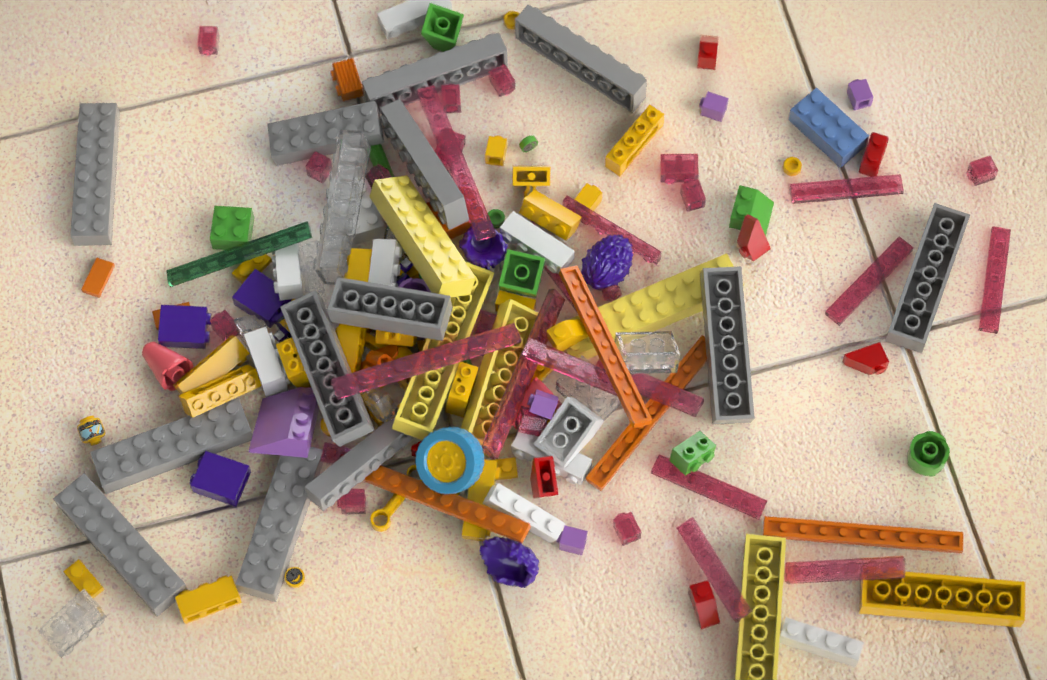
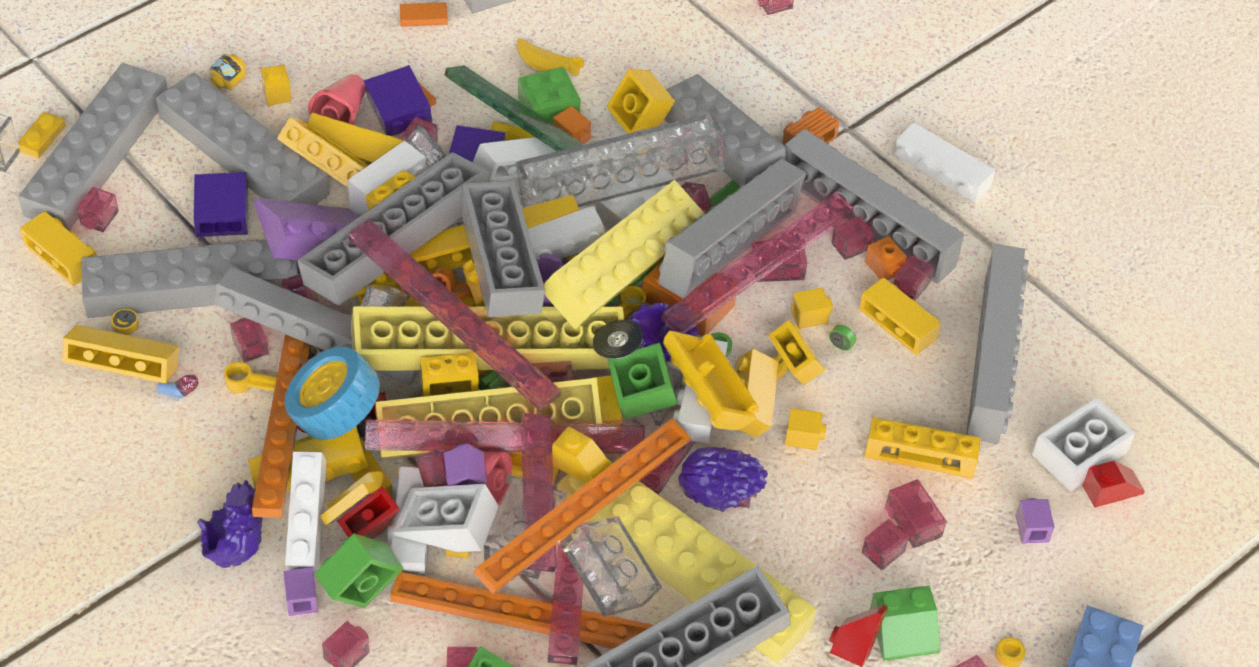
camera: 60 degrees right, 15 degrees down
bright green slope [421,3,464,52] -> none
clear pink plate [563,195,662,265] -> none
clear pink tile [602,285,622,302] -> none
none -> yellow brick [62,325,179,383]
none -> clear pink brick [77,187,119,232]
none -> arm [157,374,199,398]
none -> yellow brick [260,64,292,106]
none -> bright green brick [315,533,404,608]
none -> yellow slope [320,471,383,525]
none -> yellow piece [517,39,584,75]
none -> orange brick [553,106,591,150]
none -> black sticker [593,320,643,359]
none -> yellow brick [606,68,675,139]
none -> yellow container [663,331,759,430]
none -> yellow brick [859,277,941,355]
none -> orange brick [865,236,907,280]
none -> white brick [1032,397,1135,491]

